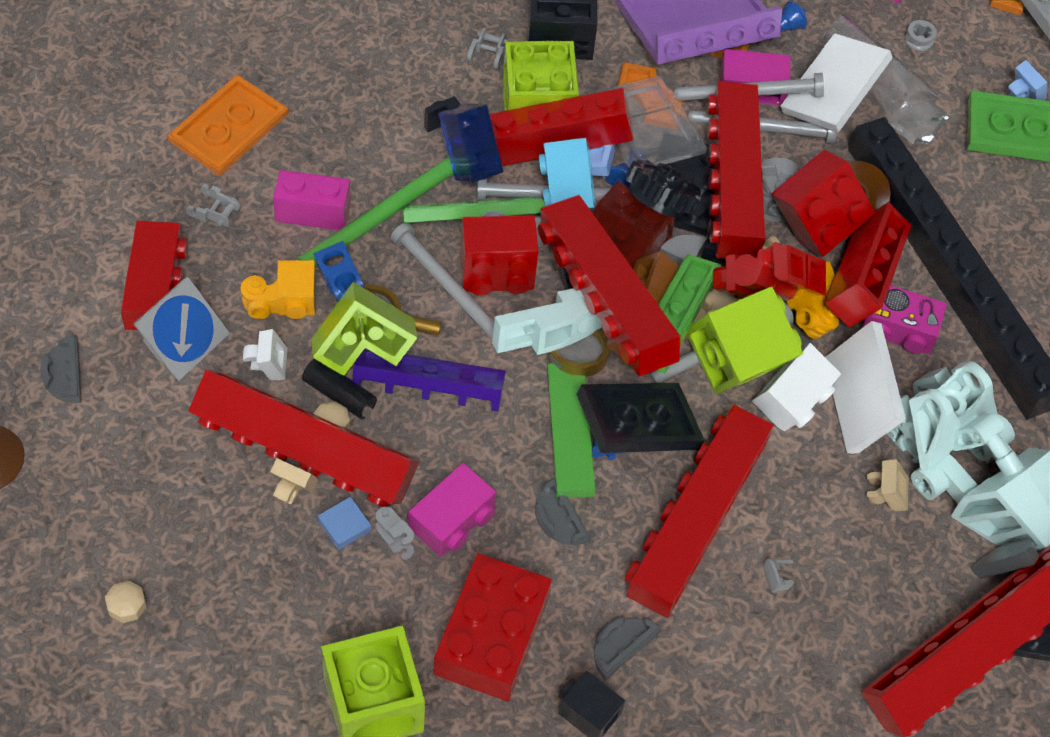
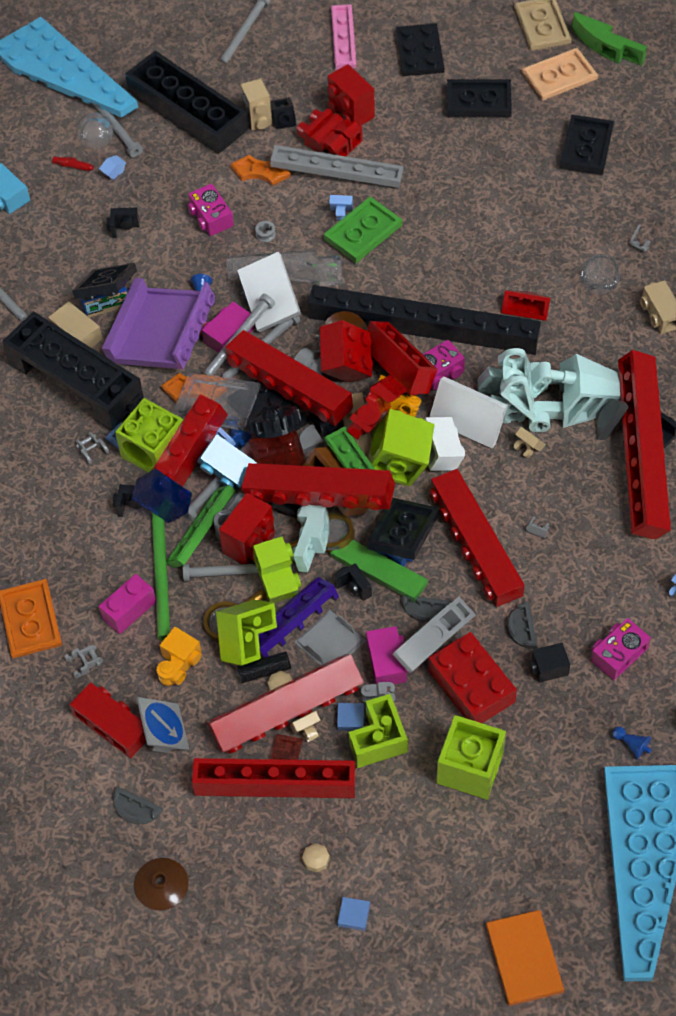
camera: 45 degrees left, 0 degrees up
white tile [243,329,288,380] -> none
blue leg [313,241,365,303] -> none
light grey piece [762,164,782,198] -> none
none -> red brick [192,758,356,798]
none -> lime brick [253,536,302,603]
none -> clear red tile [271,734,303,760]
none -> light grey piece [294,610,366,665]
none -> black bracket [334,563,372,601]
none -> medium blue tile [338,897,370,931]
none -> lime brick [348,693,408,768]
none -> light grey slope [393,597,476,673]

